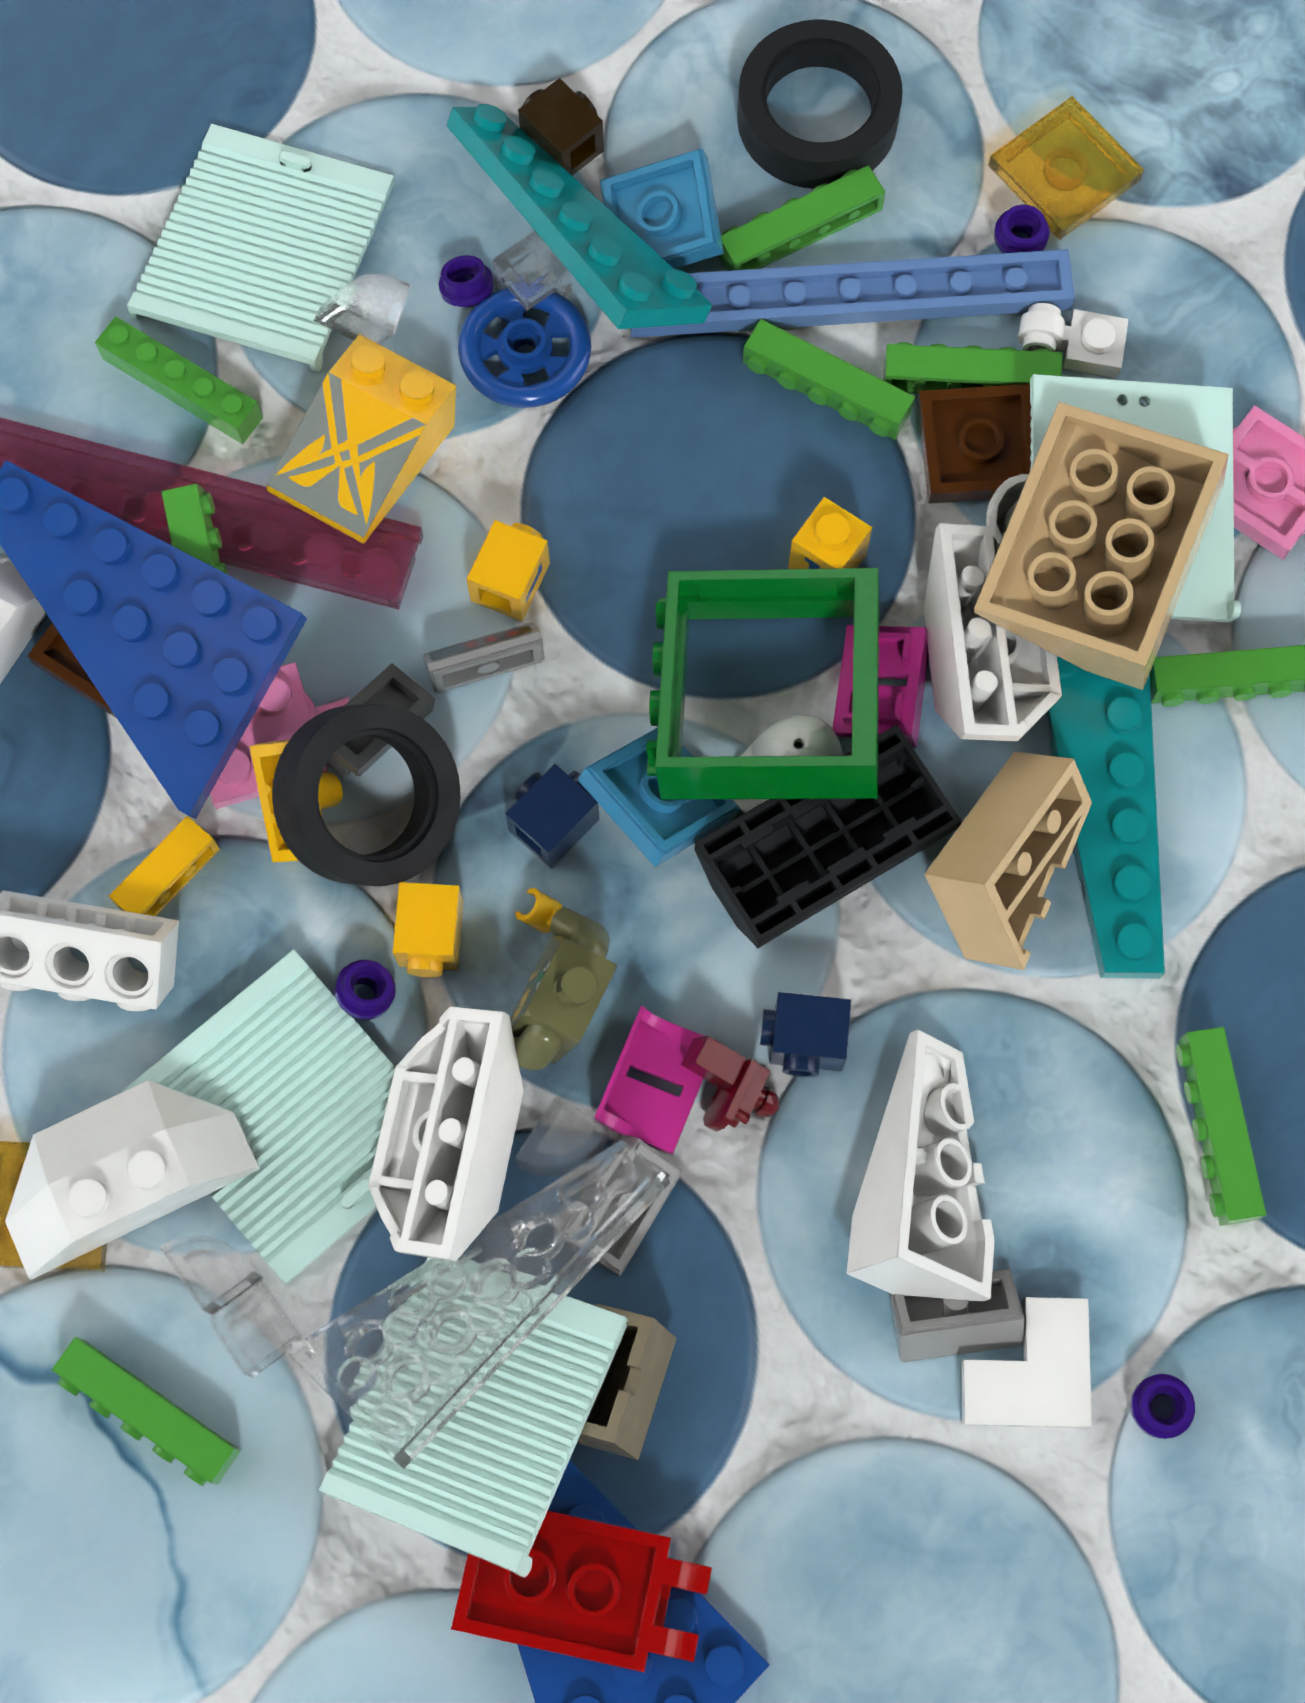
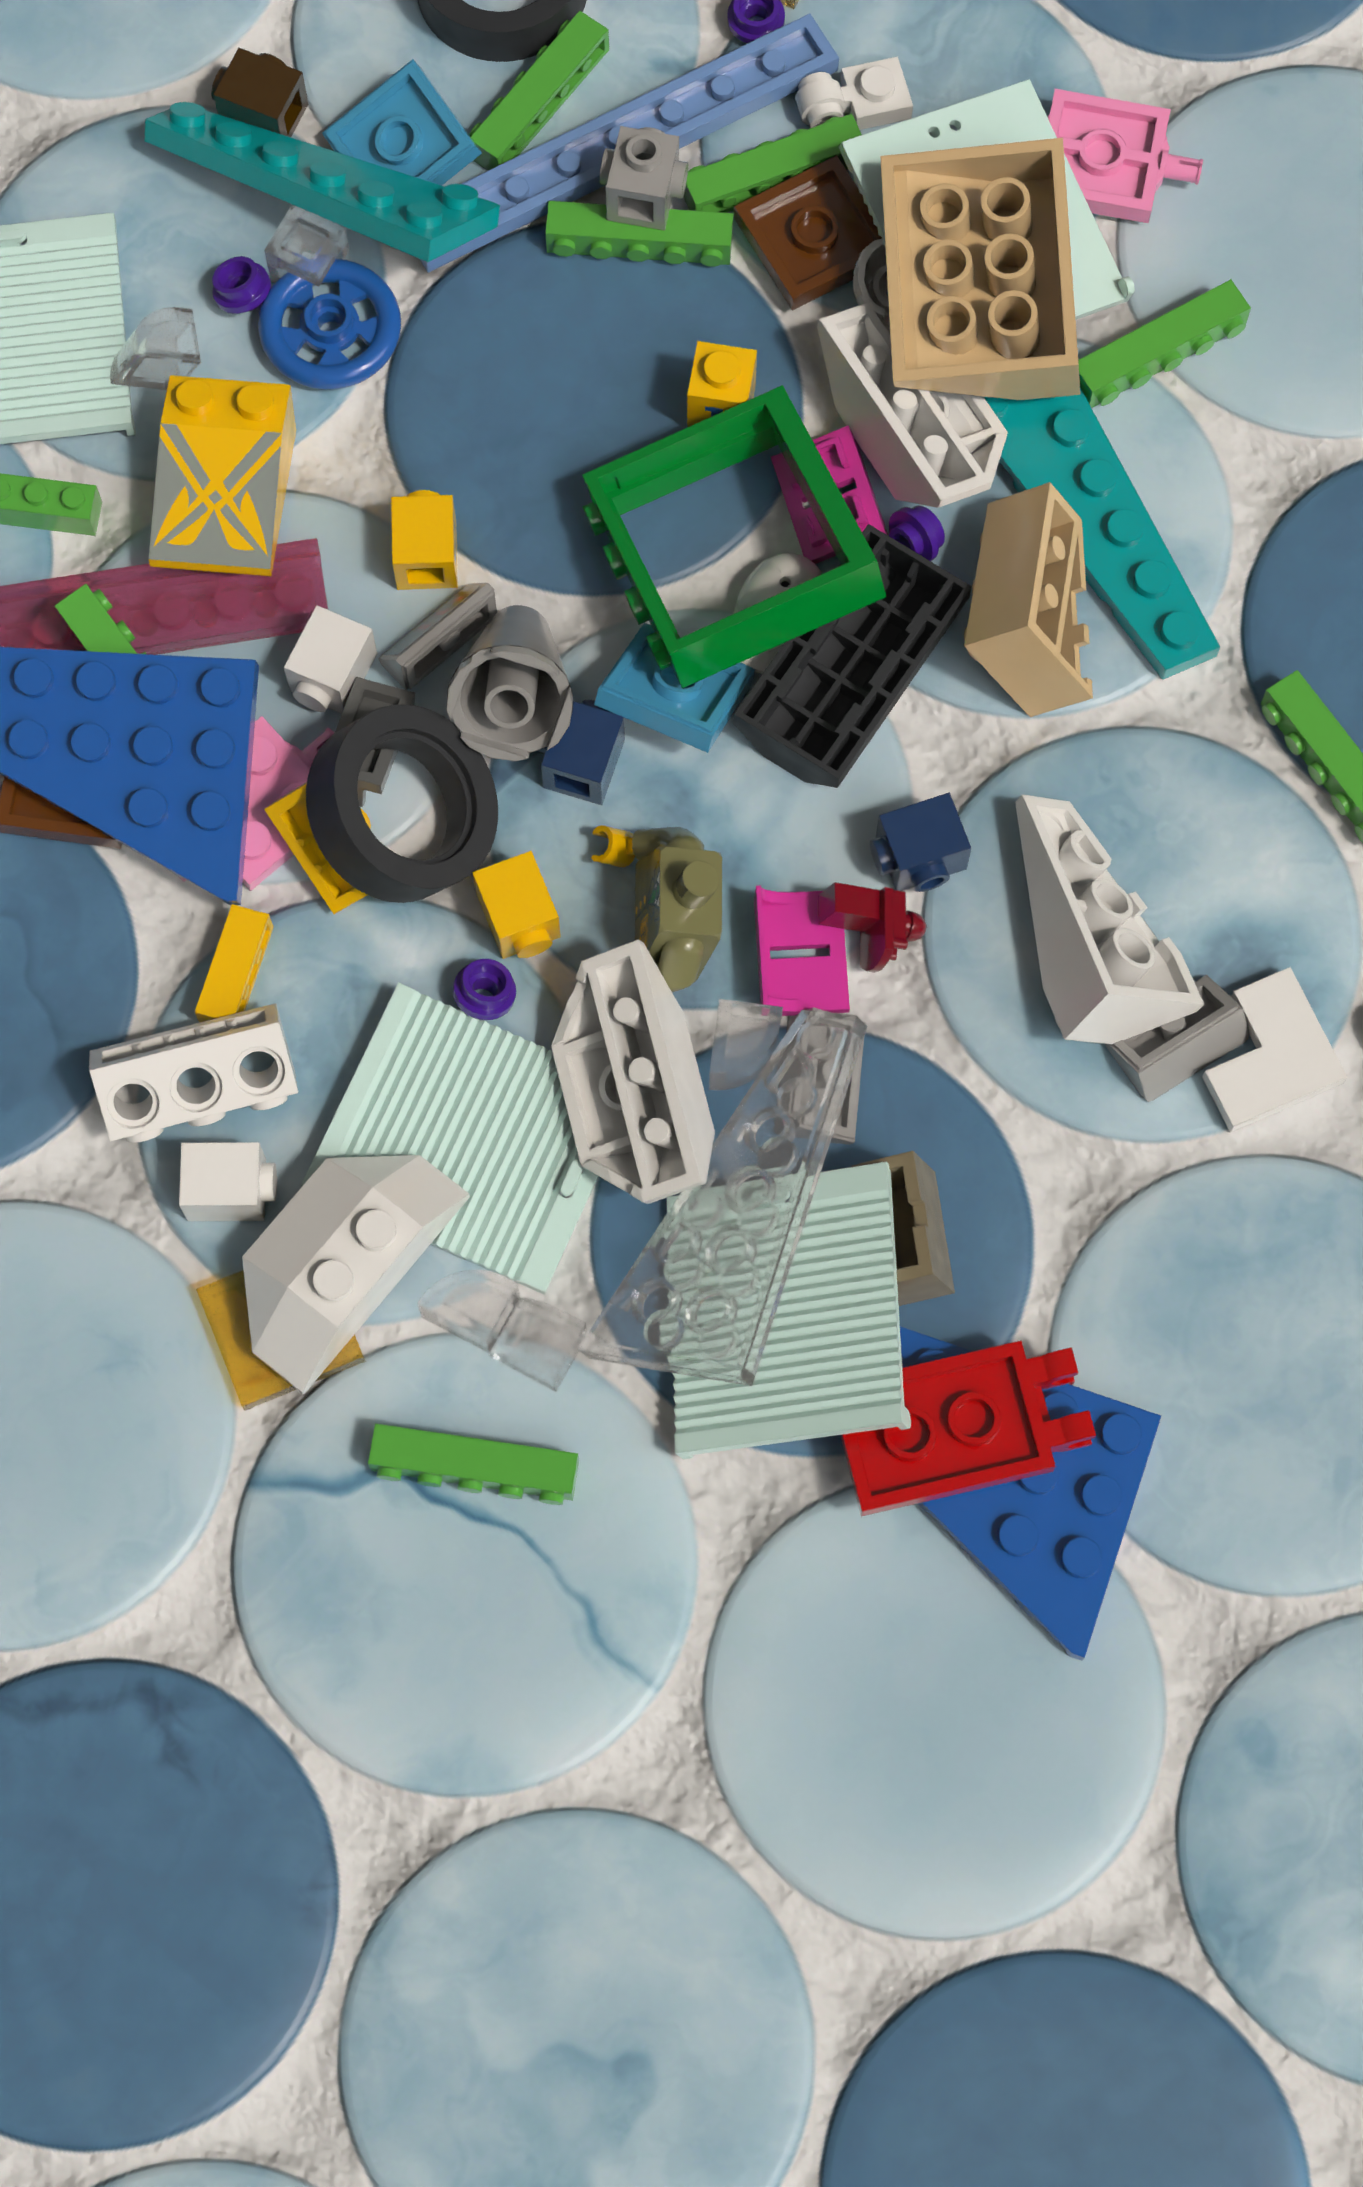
camera: 25 degrees left, 0 degrees up
none -> white brick [179,1142,277,1221]
none -> white brick [284,605,377,714]
none -> light grey cone [446,605,573,761]
none -> light grey brick [600,126,689,231]
none -> dark purple plate [889,505,945,561]

